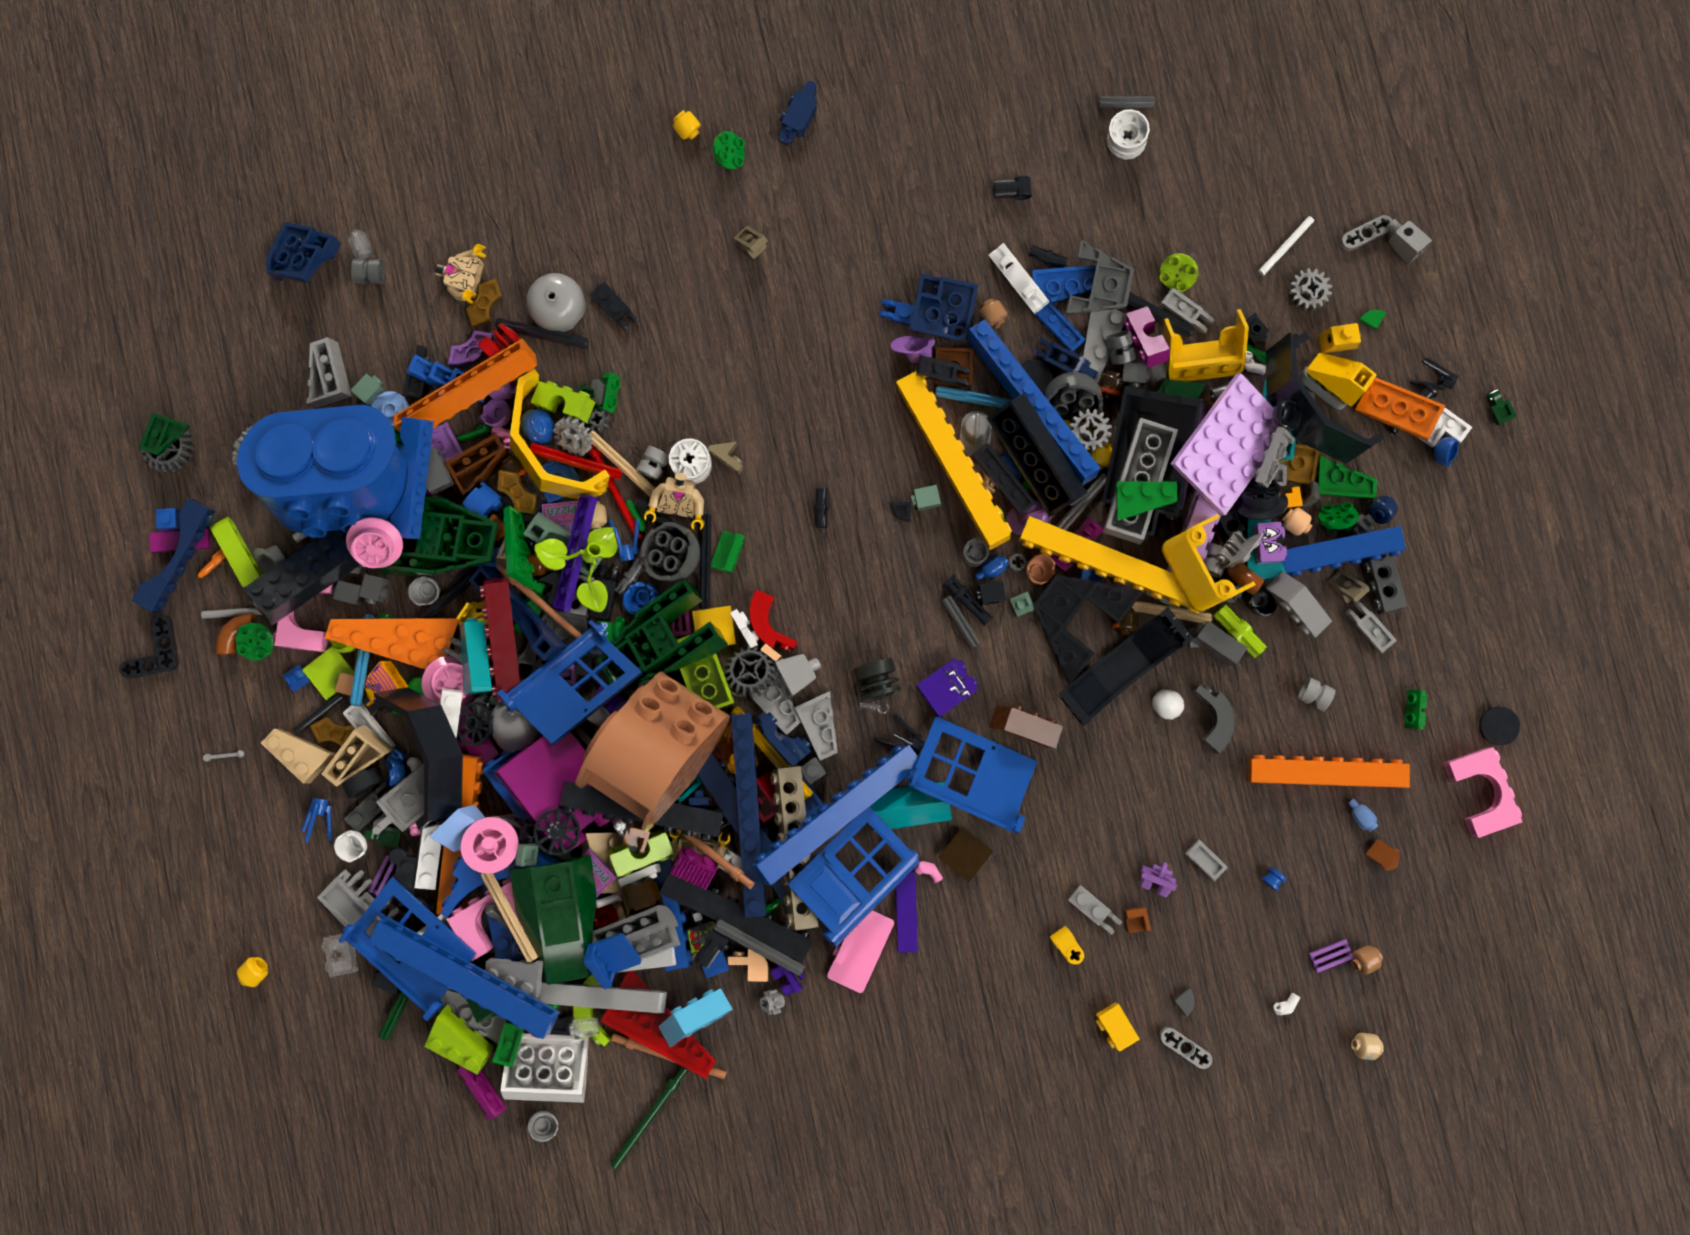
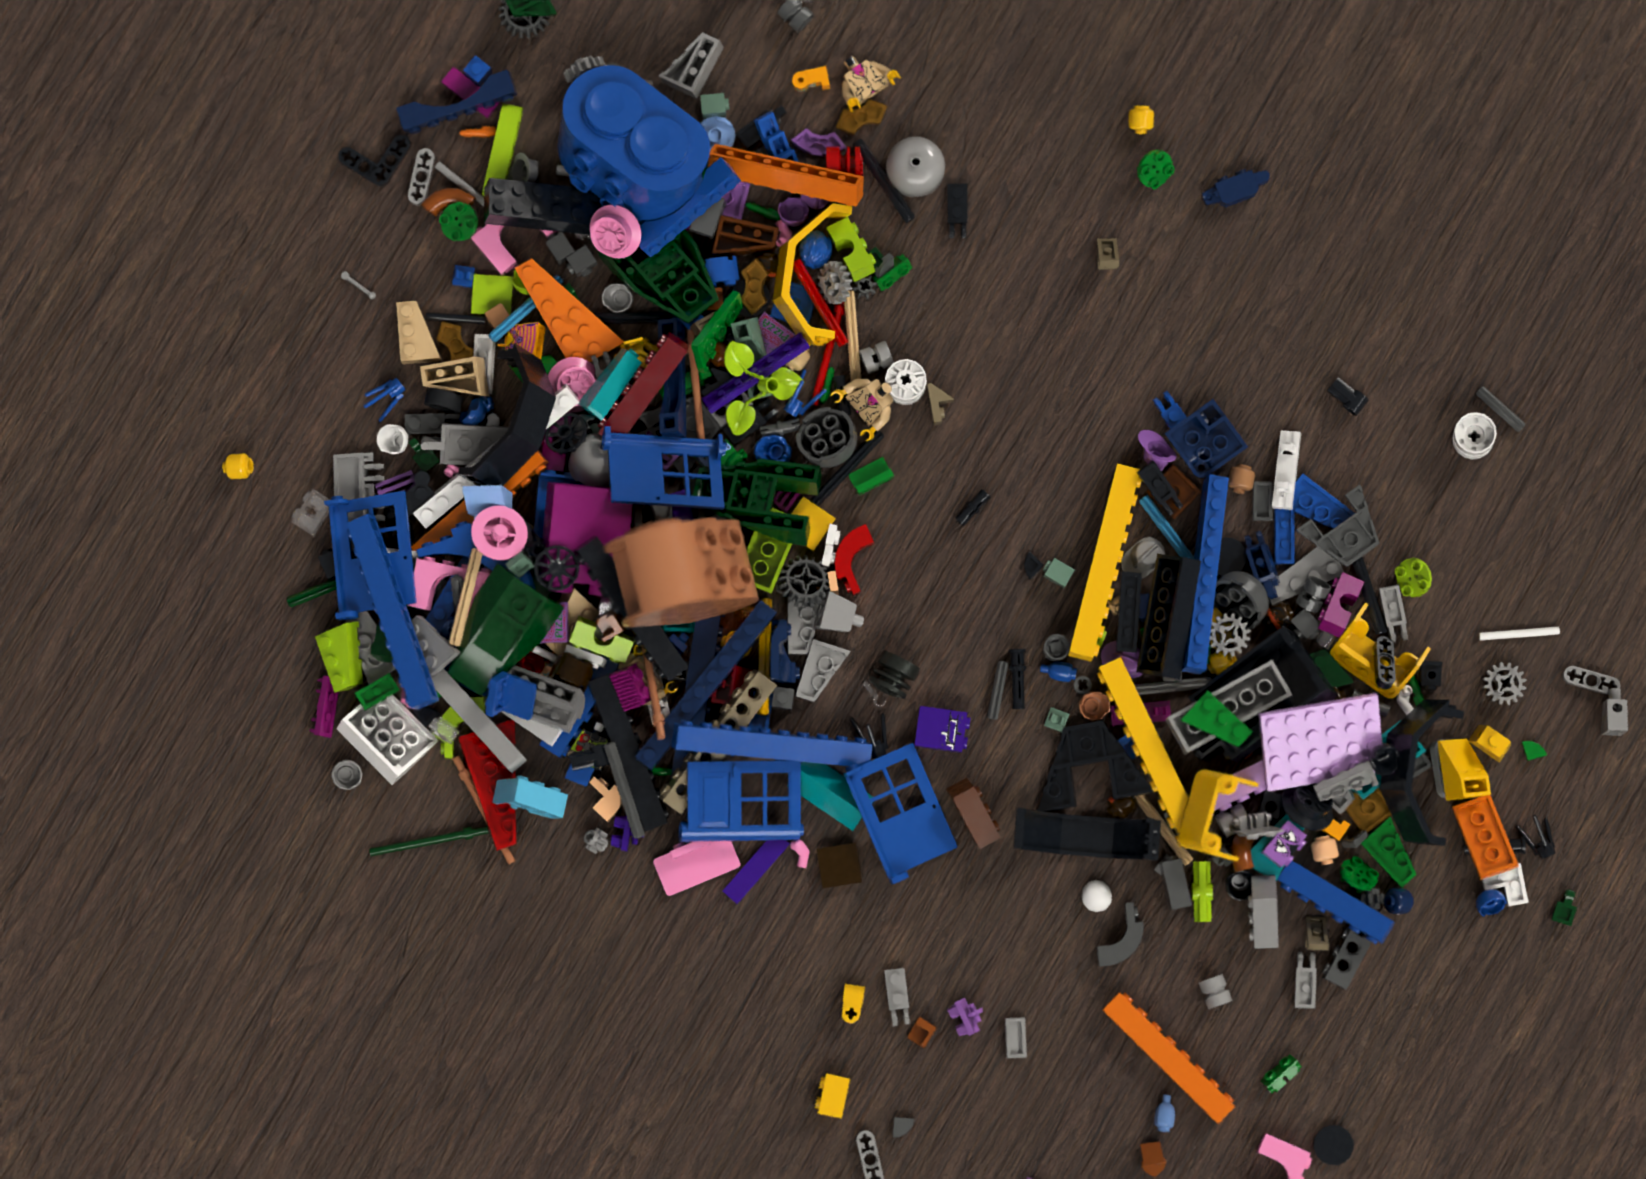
camera: 45 degrees right, 0 degrees up
black brick [976,580,1006,605] -> none
black pin [1028,245,1068,268] -> none
blue wheel [1261,867,1287,891] -> none
none -> light grey beam [408,148,435,206]
none -> light orange leg [792,66,830,92]
none -> dark grey tile [1252,481,1273,521]
none -> black beam [1373,636,1396,689]

